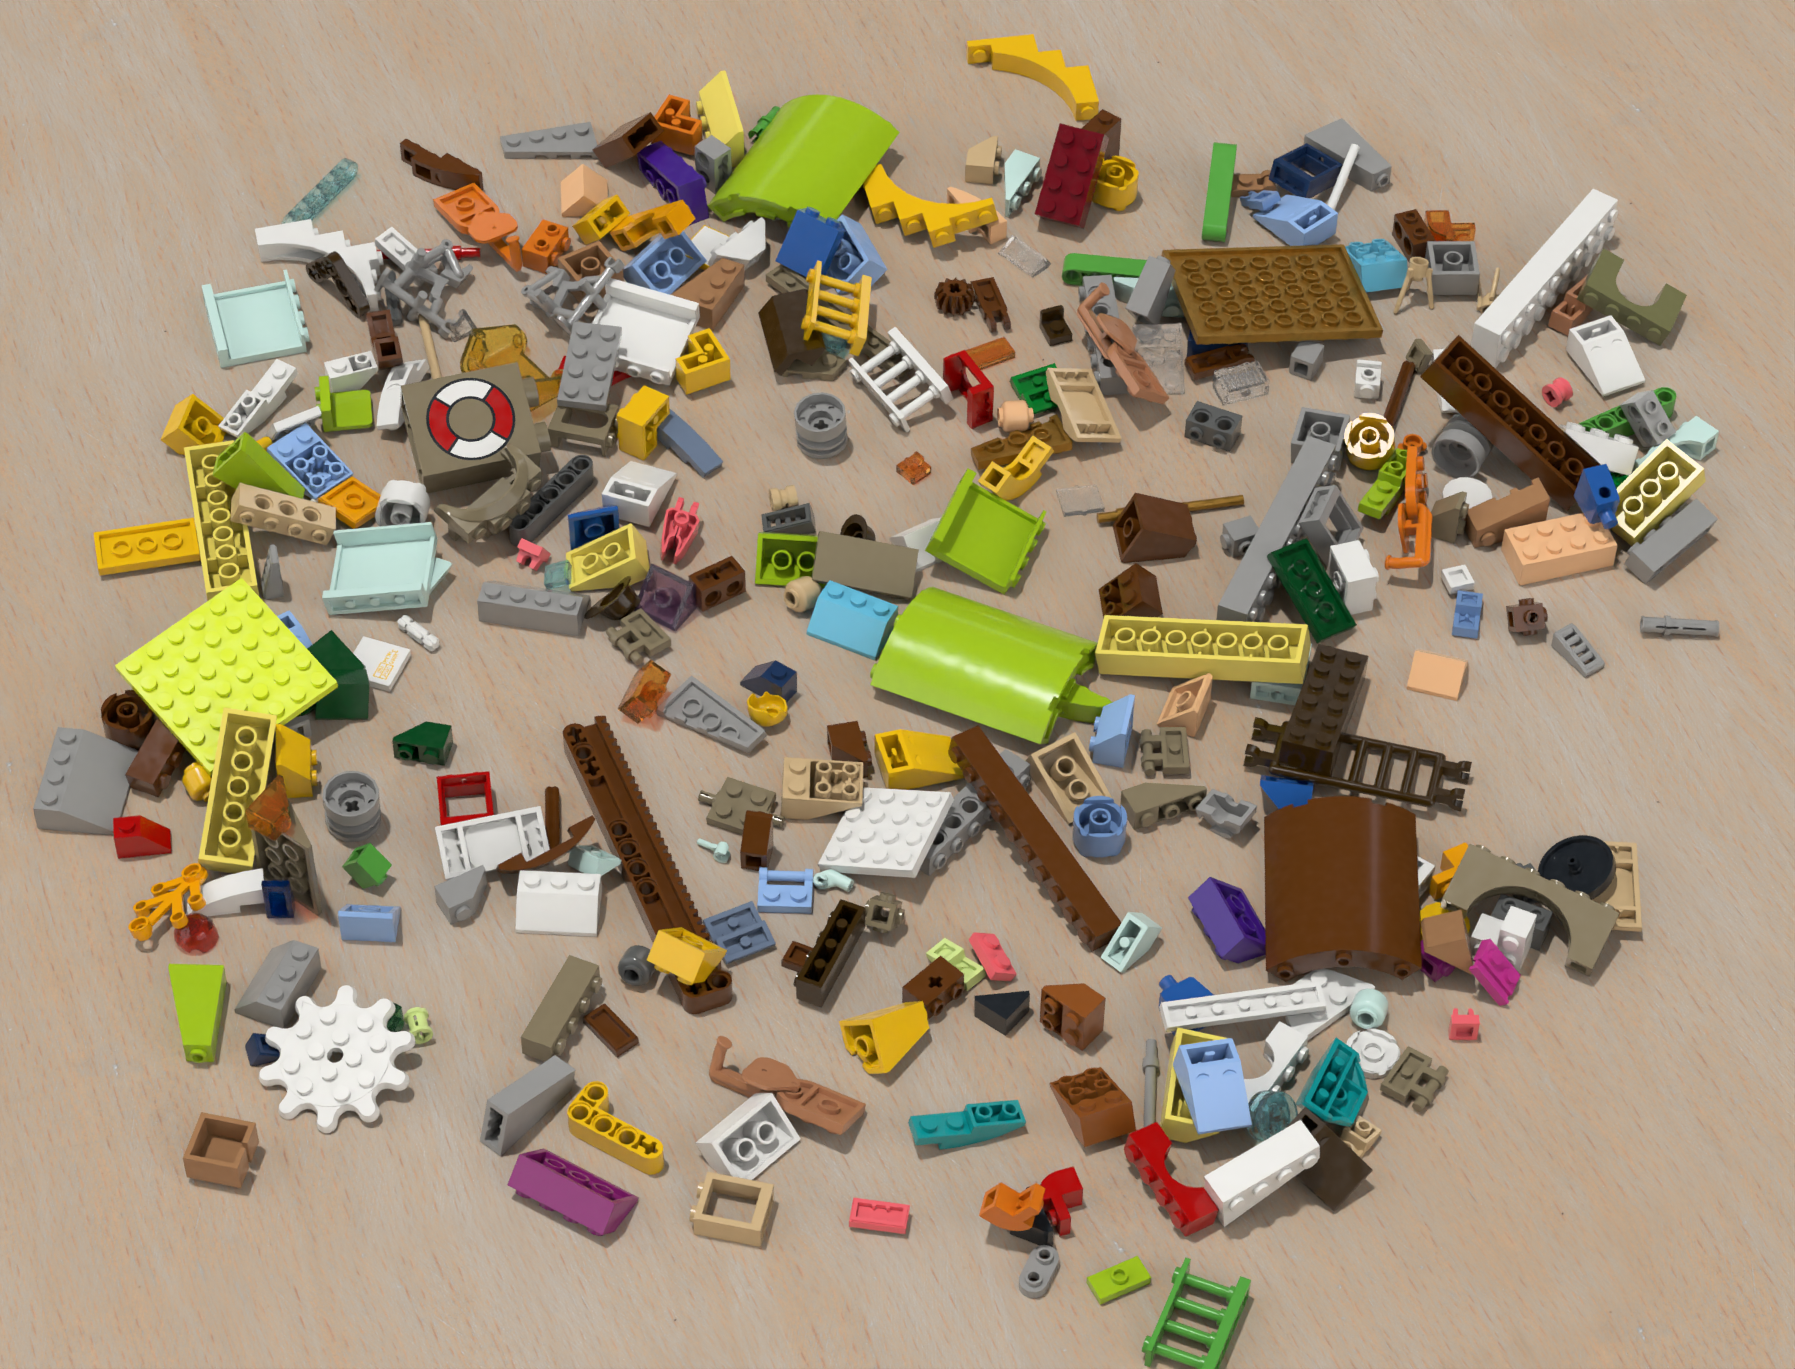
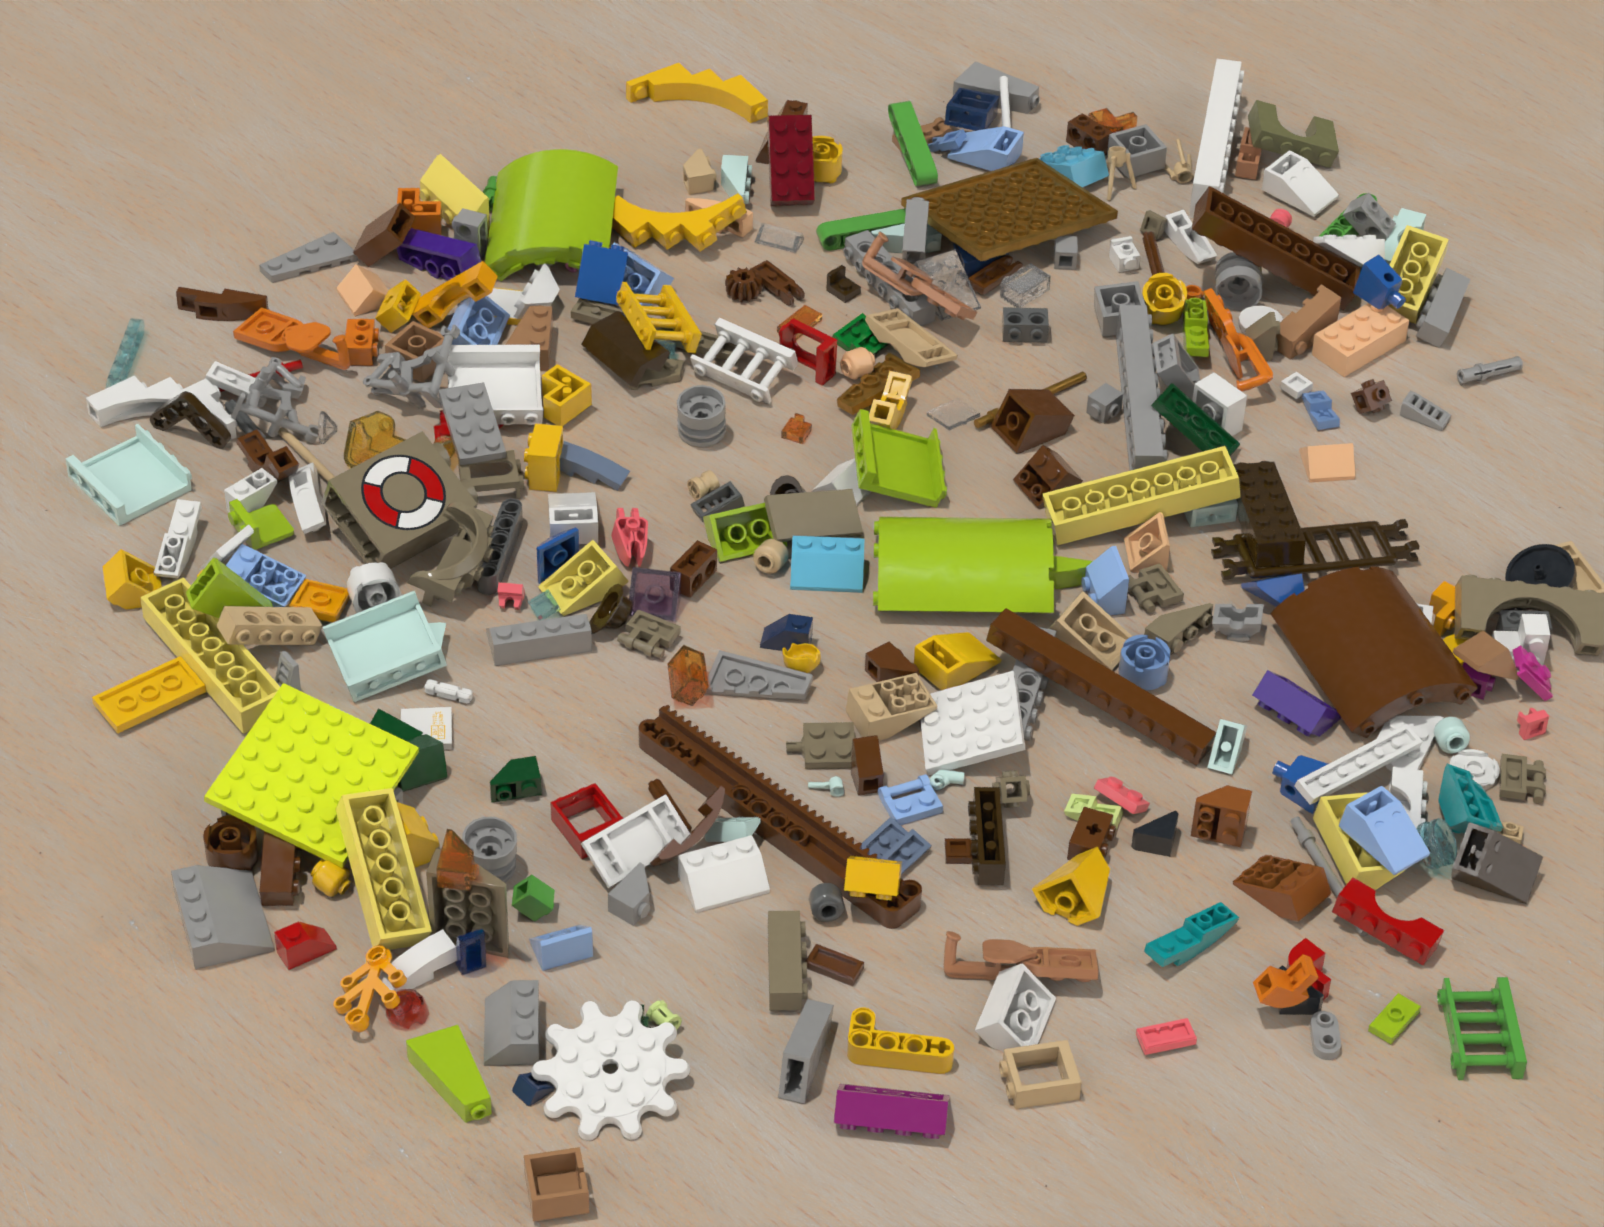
camera: 25 degrees left, 5 degrees down
white wedge [1204,1120,1320,1227] -> none

